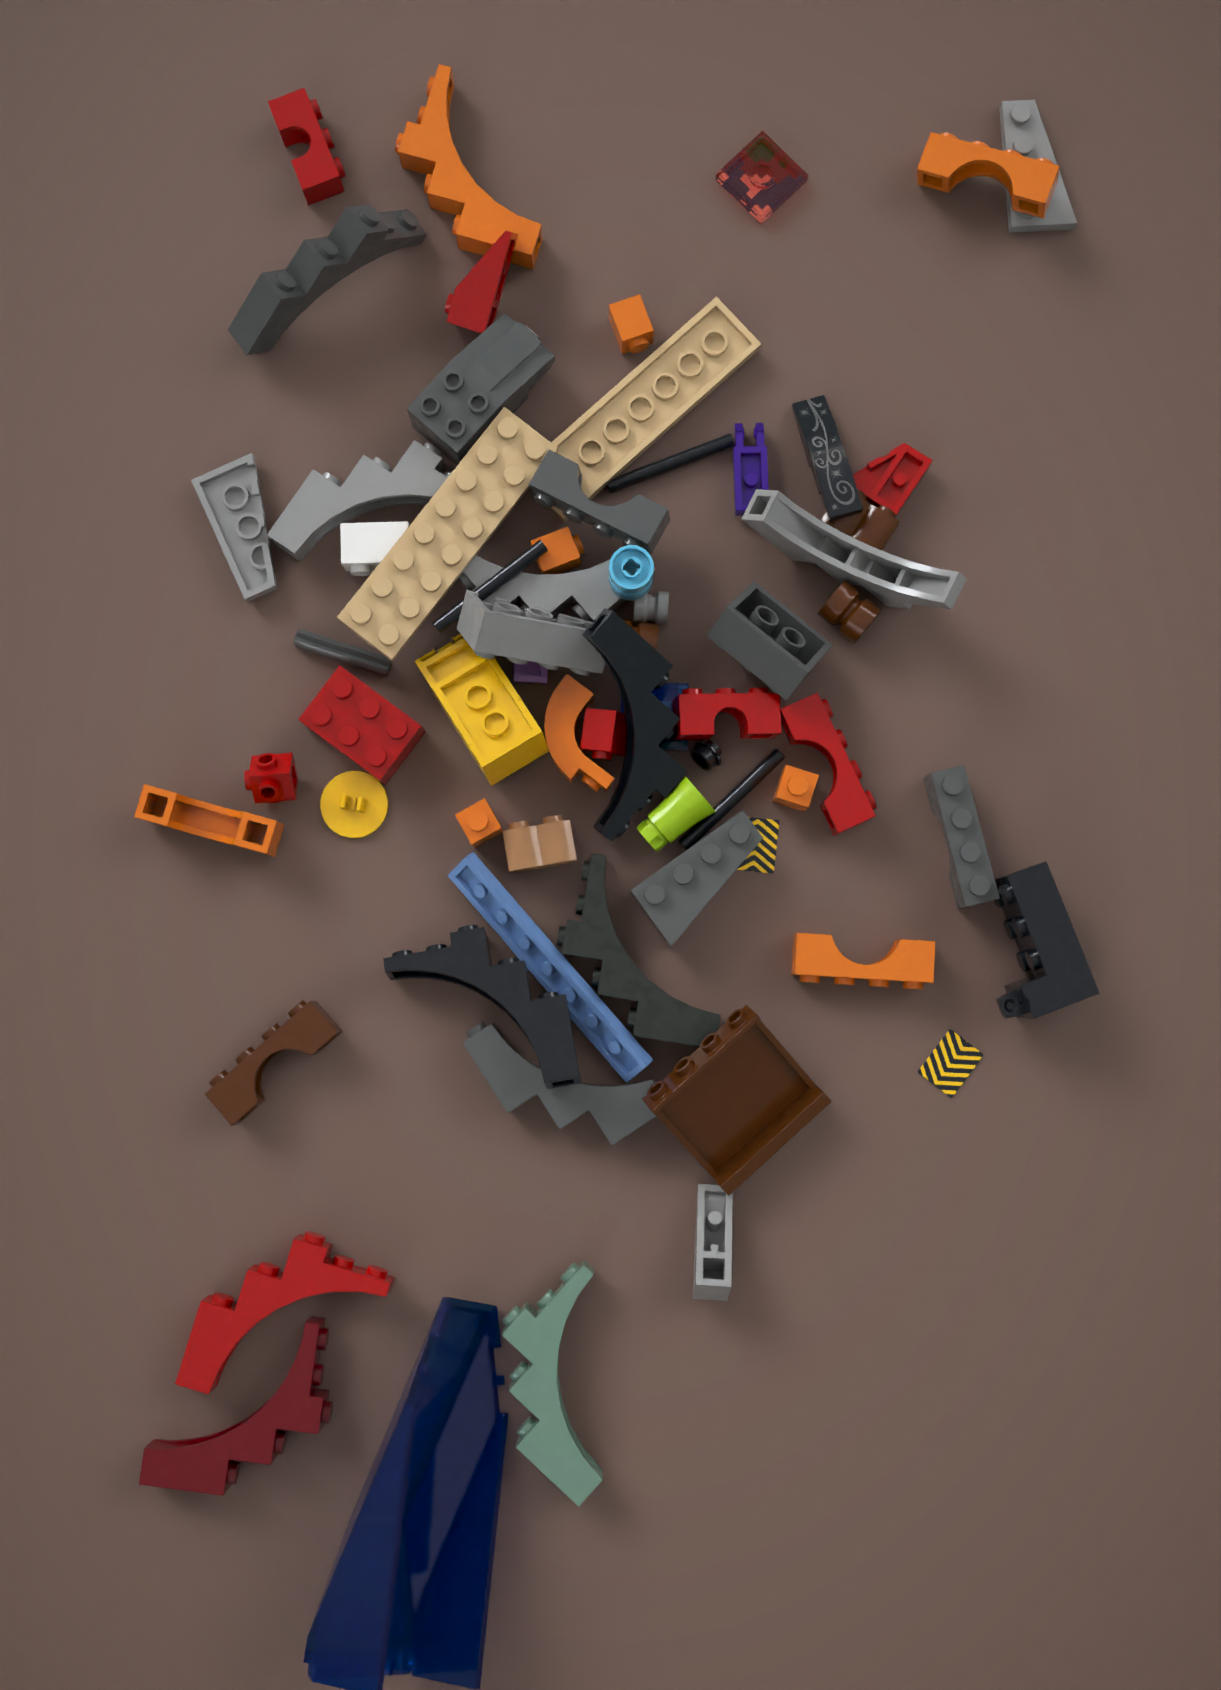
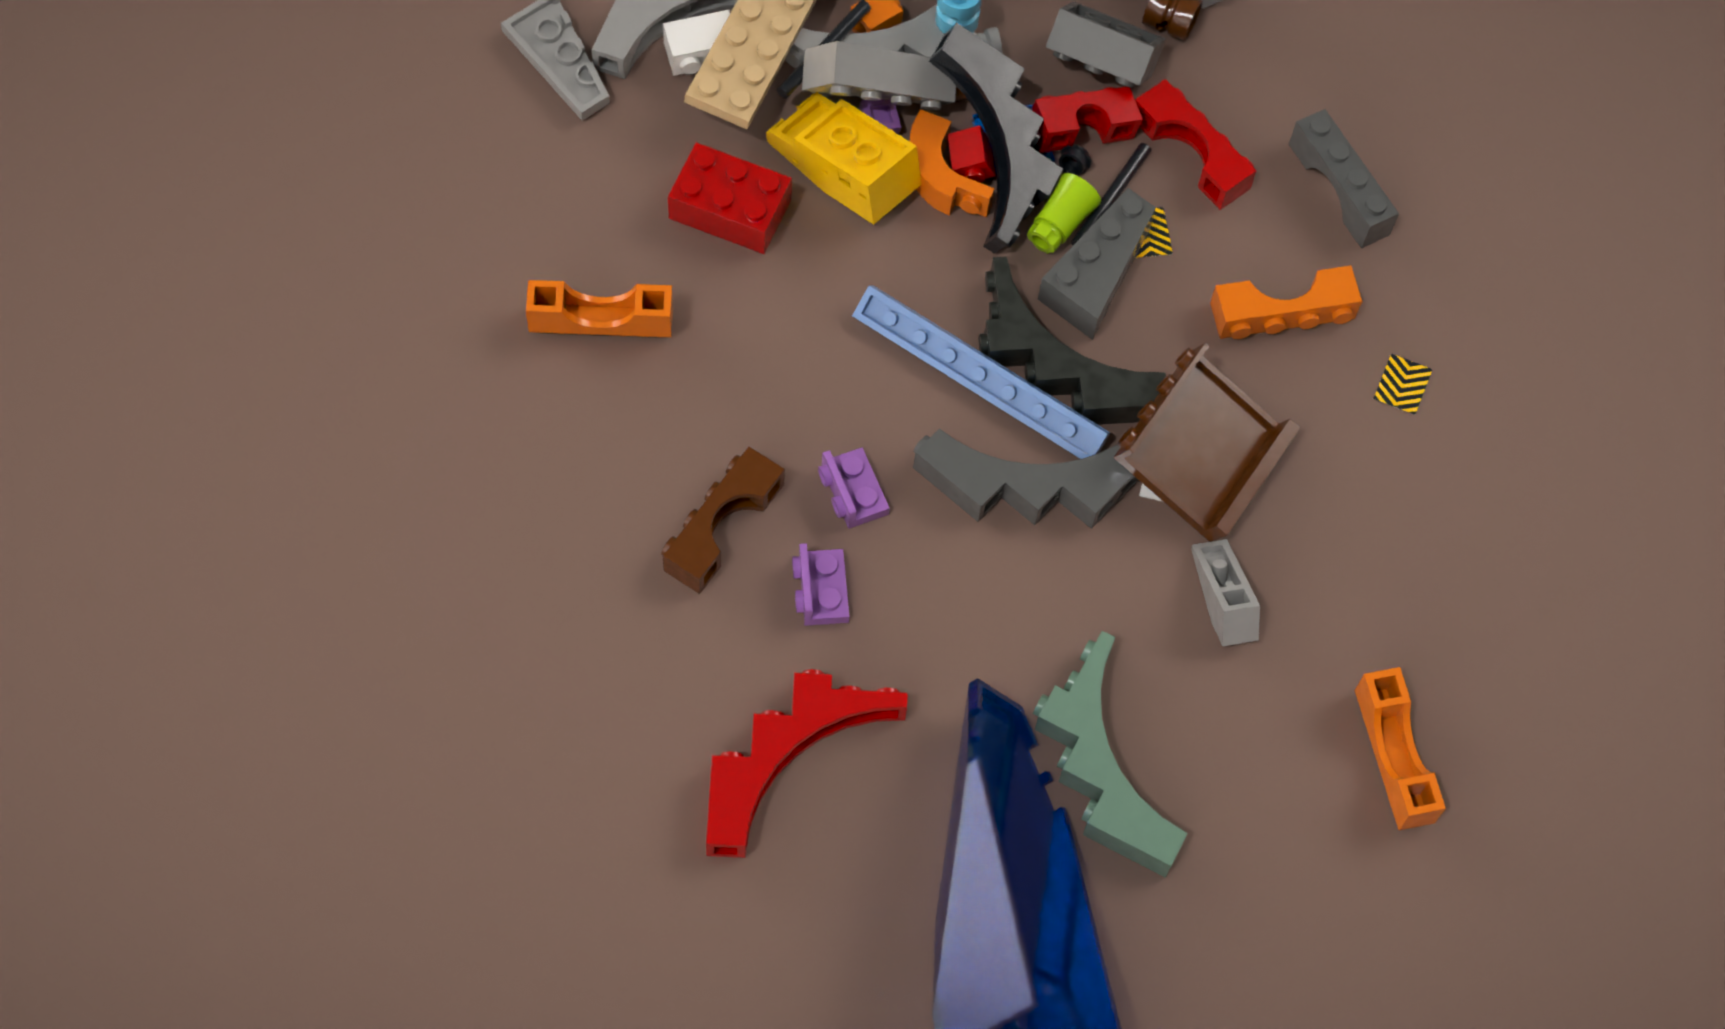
camera: 20 degrees left, 20 degrees down
dark red arch [139,1316,333,1496] -> none
red brick [244,752,299,804] -> none
dark grey axle [294,629,392,676] -> none
yellow piece [320,771,388,838] -> none
black arch [383,925,581,1089] -> none
orange brick [455,798,503,848] -> none
medium nougat brick [502,815,577,873] -> none
orange brick [772,765,819,812] -> none
black hinge [994,861,1100,1019] -> none
none -> medium lavender bracket [792,543,849,626]
none -> medium lavender bracket [818,447,890,529]
none -> orange arch [1355,667,1446,831]

